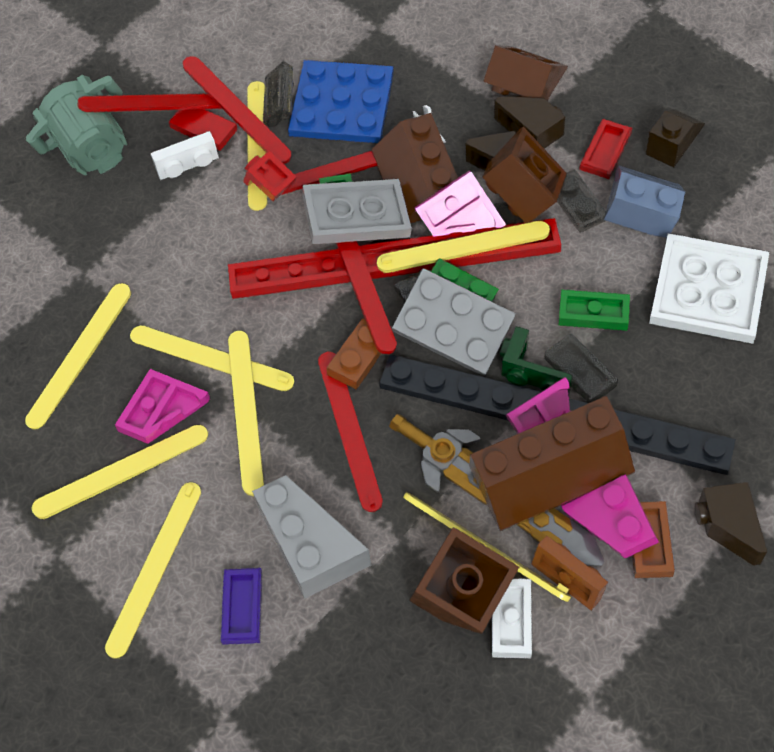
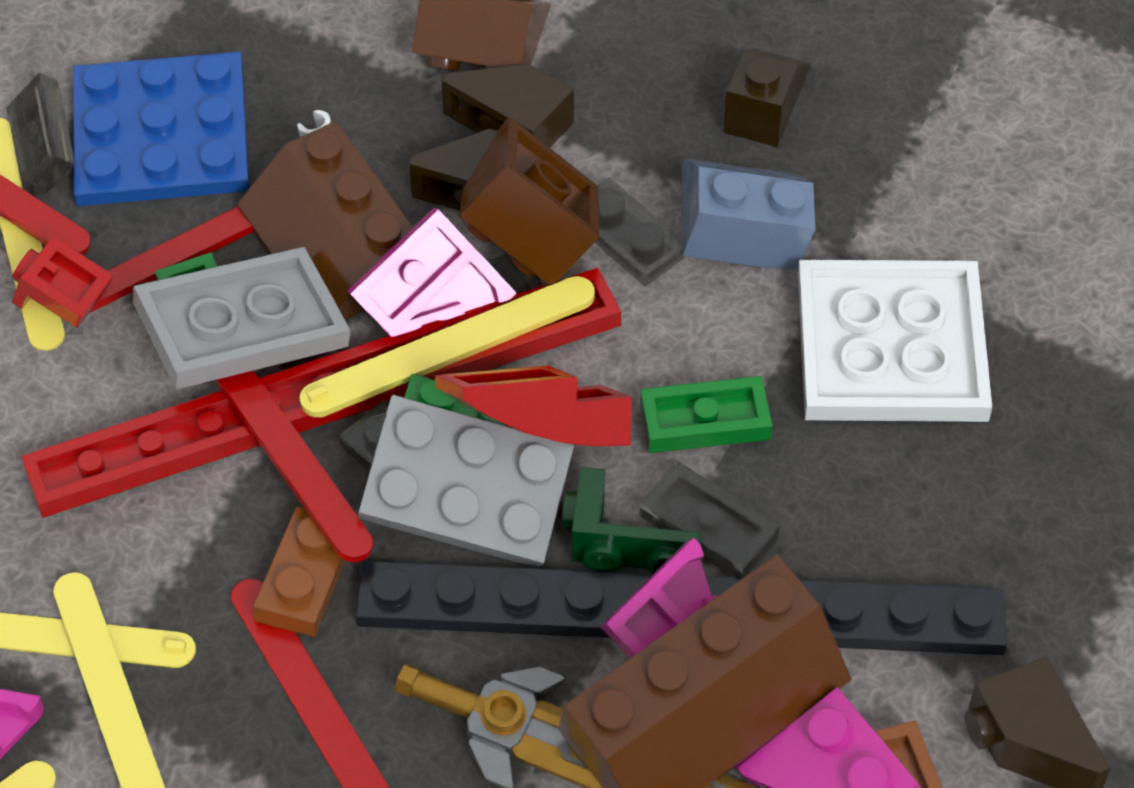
camera: 20 degrees left, 5 degrees down
red tile [579,119,632,179] -> none
none -> red slope [435,365,632,447]

